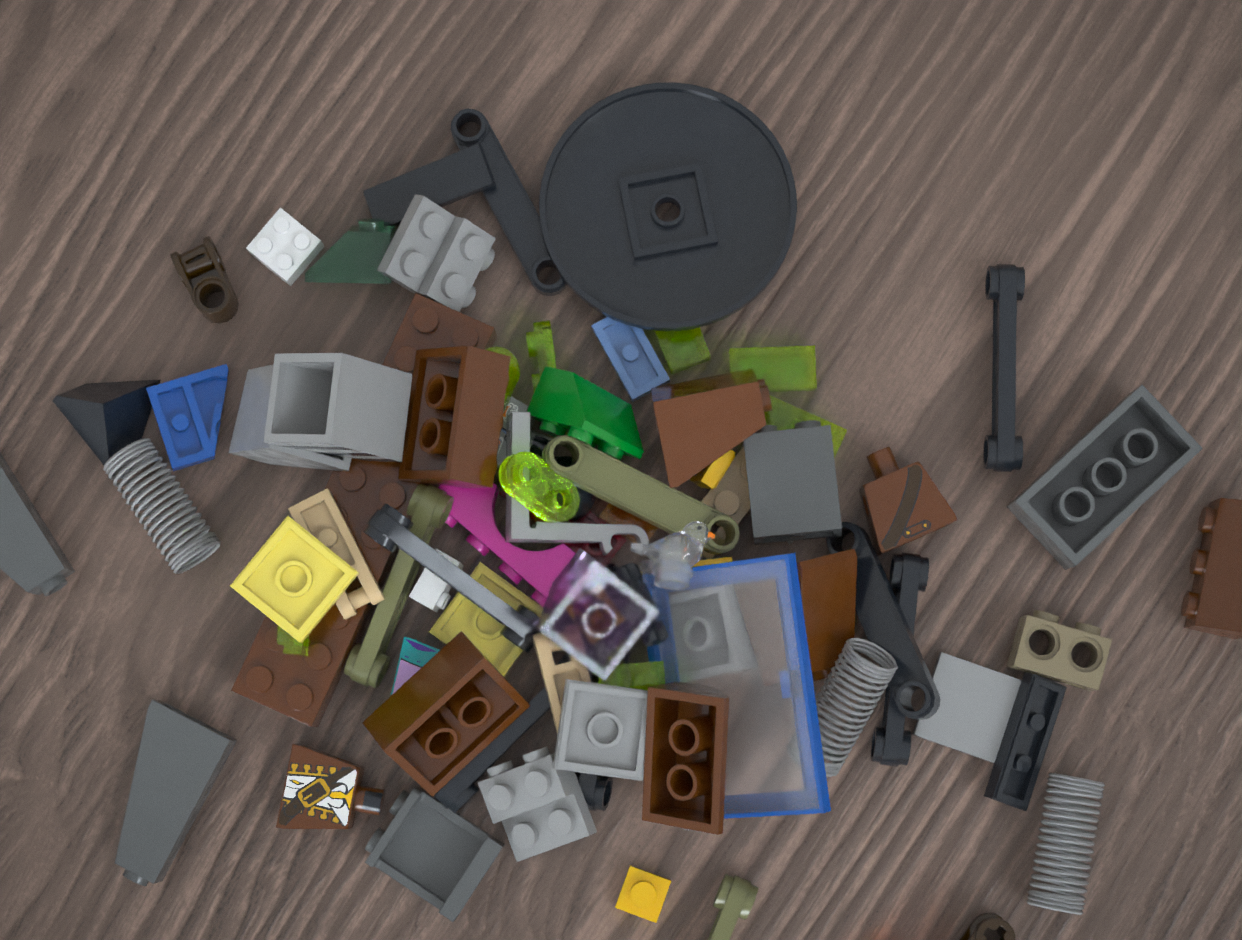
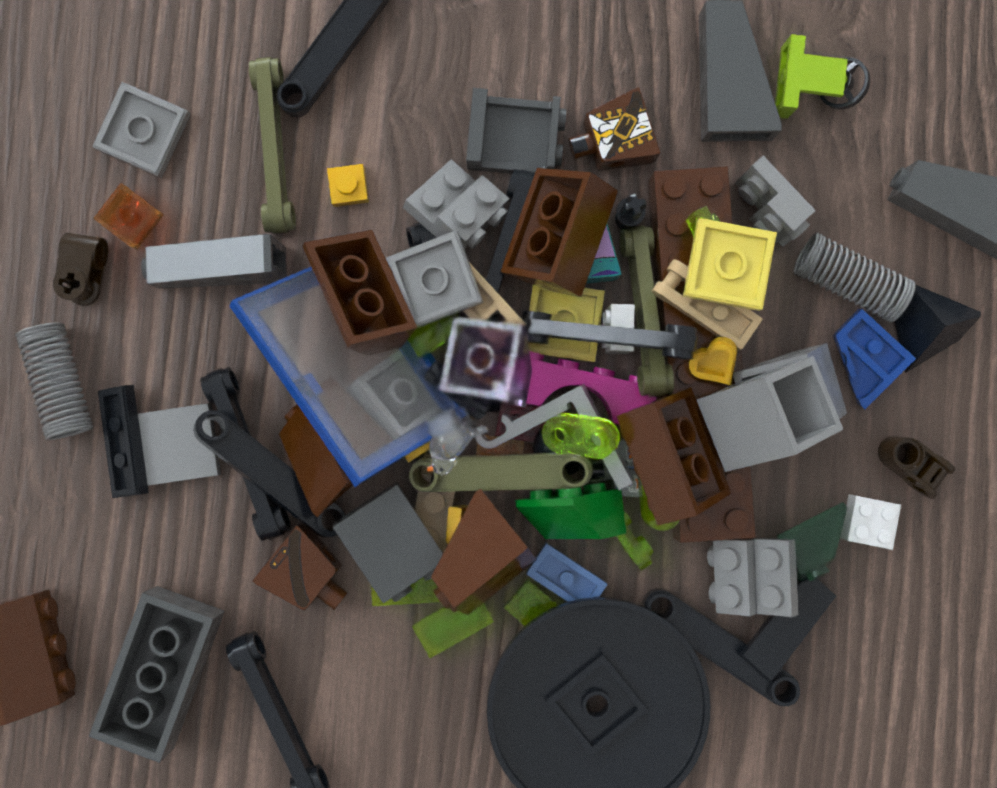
camera: 150 degrees right, 5 degrees up
light grey piece [788,638,898,777] -> none
dark tan brick [1006,610,1112,691] -> none
none -> slope [141,234,287,289]
none -> black axle [615,194,647,229]
none -> yellow tile [689,337,737,385]
none -> light grey plate [735,155,816,247]
none -> lime piece [775,34,870,119]

